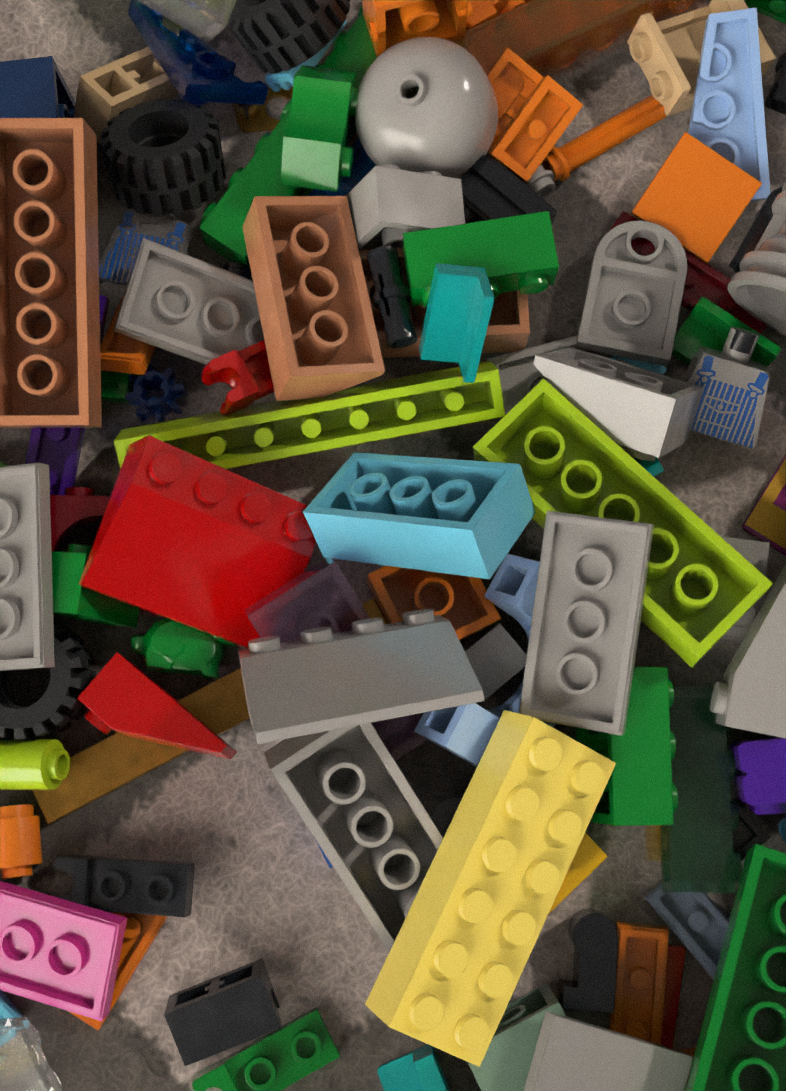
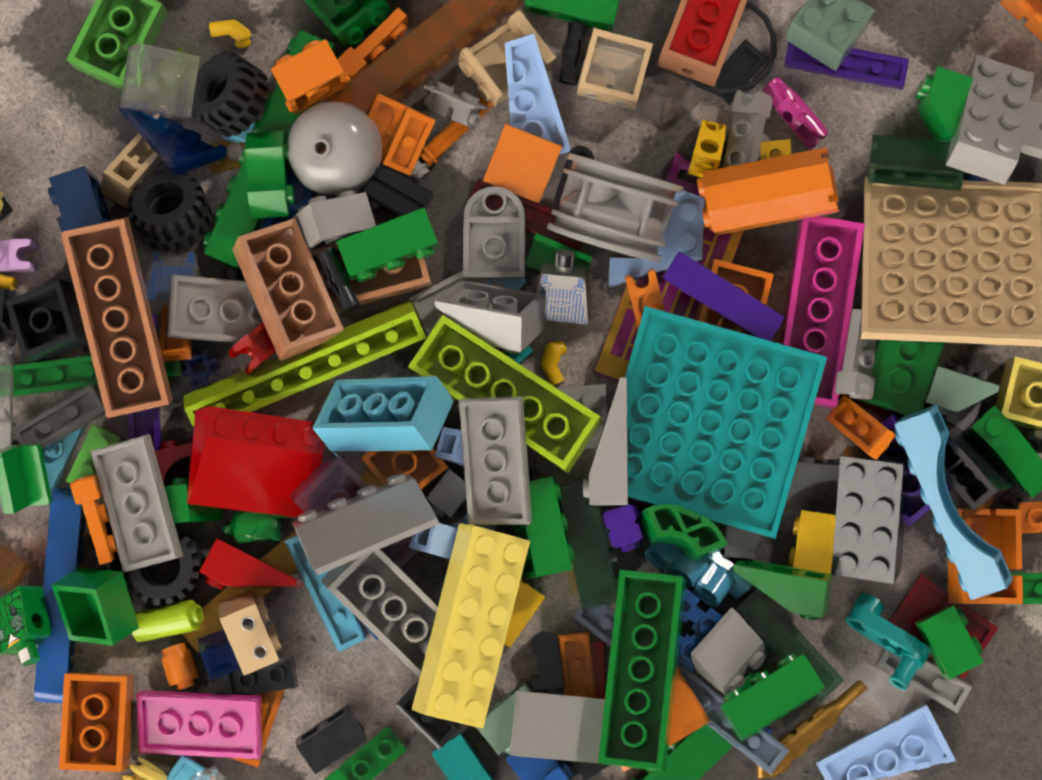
camera: 15 degrees left, 5 degrees up
teal panel [419,263,494,383] -> none
none -> clear blue brick [198,630,240,680]
none -> tan piece [218,589,282,675]
none -> medium azure tile [284,535,367,652]
none -> black brick [394,681,462,750]
none -> light grey hinge [424,82,489,128]
none -> yellow arm [540,340,567,386]

